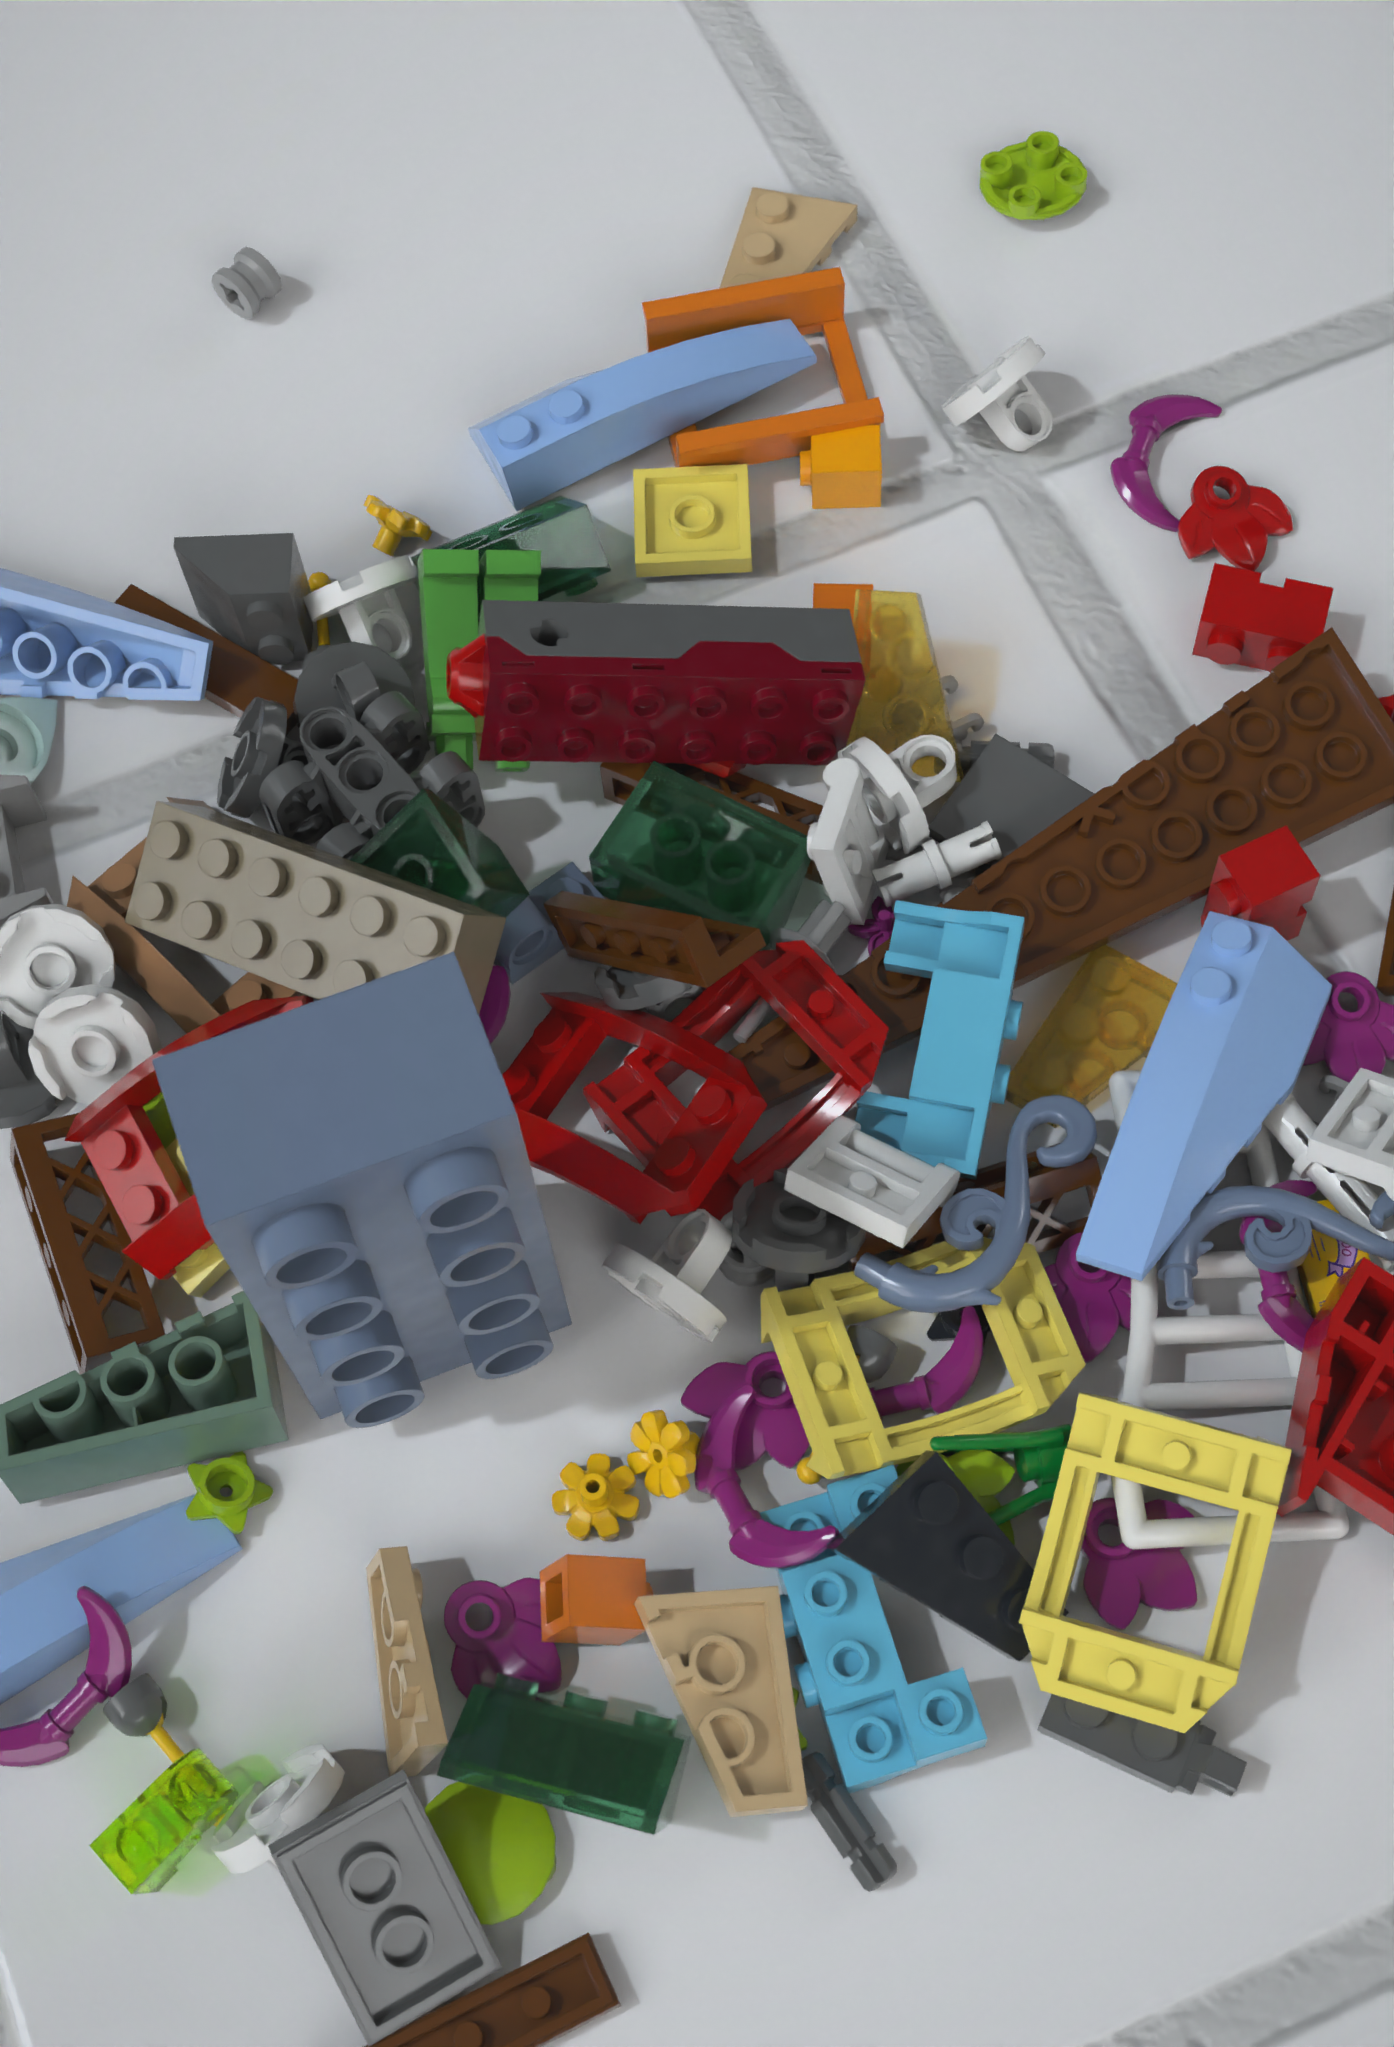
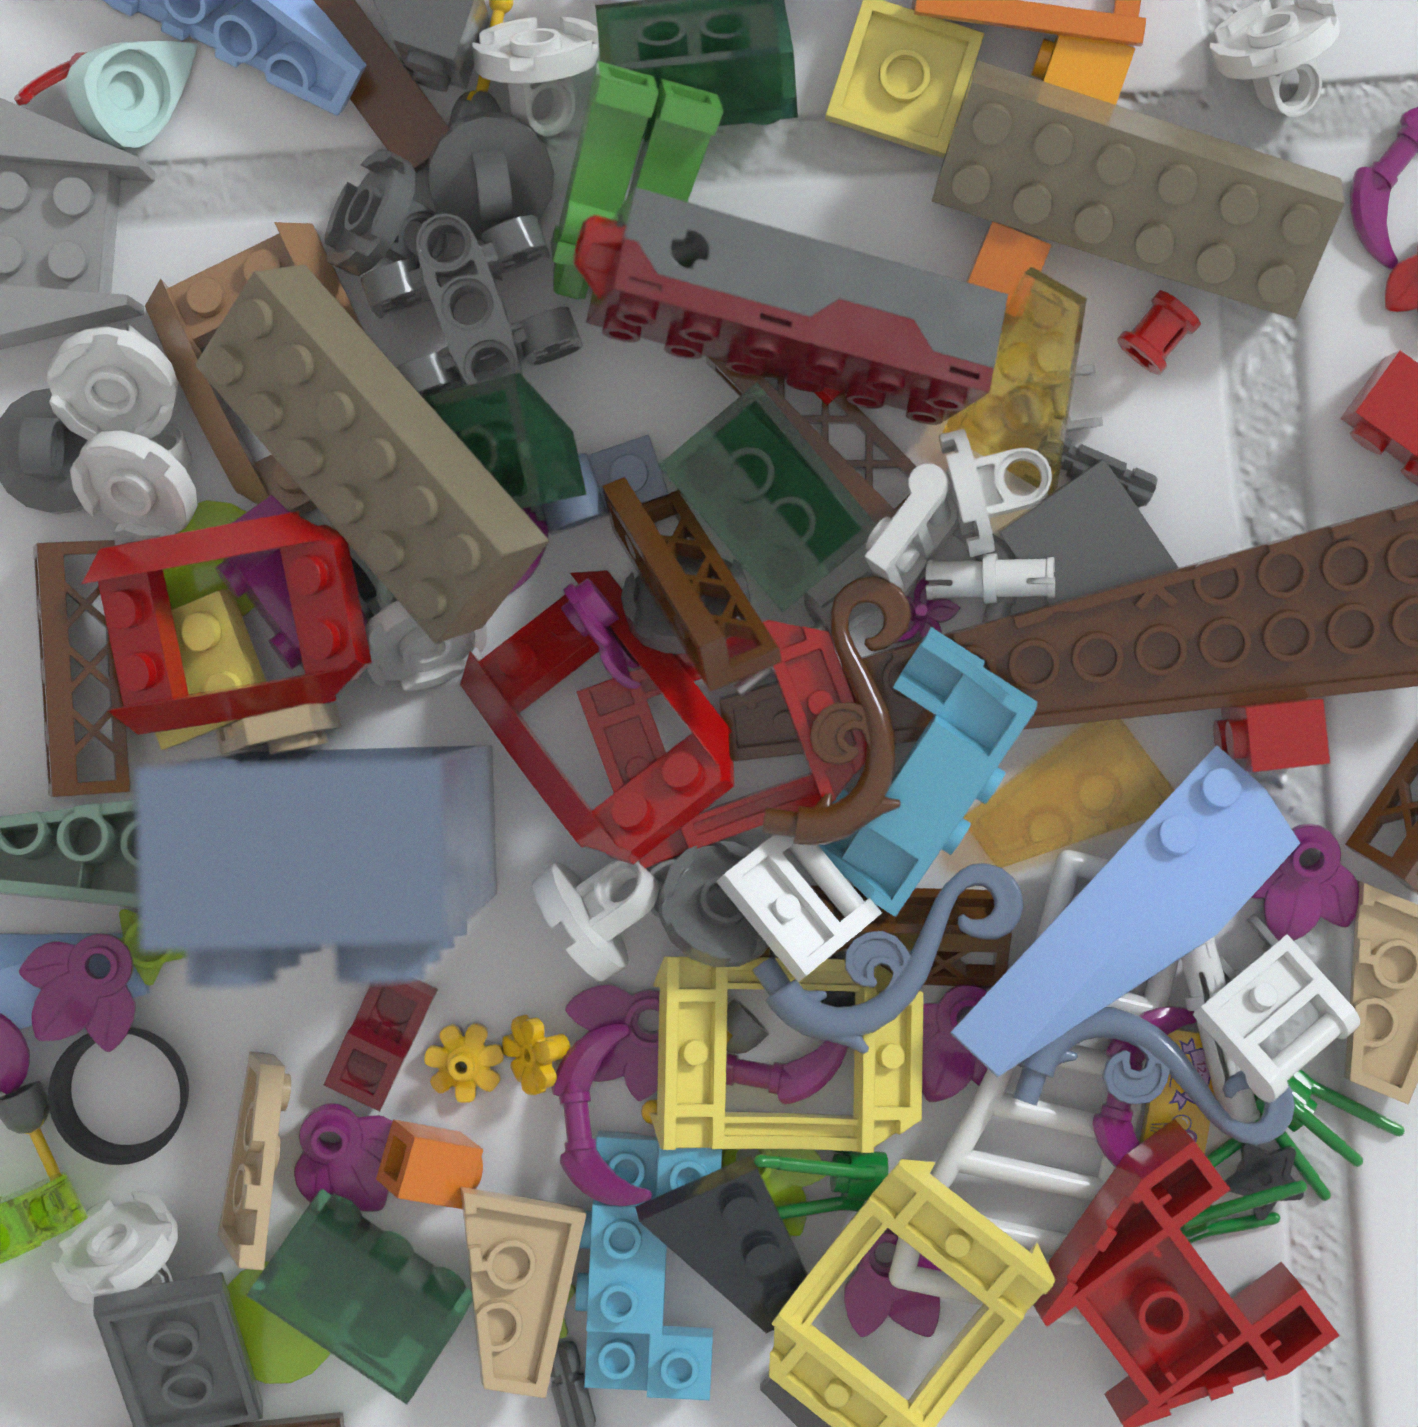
camera: 15 degrees right, 25 degrees up
none -> magenta plate [18,933,136,1052]
none -> black tyre [48,1028,189,1165]
none -> dark red slope [323,979,438,1112]
none -> magenta plate [561,578,642,689]
none -> reddish brown plant [762,576,911,845]
none -> dark tan brick [931,60,1345,320]
none -> red bush [1117,290,1201,375]

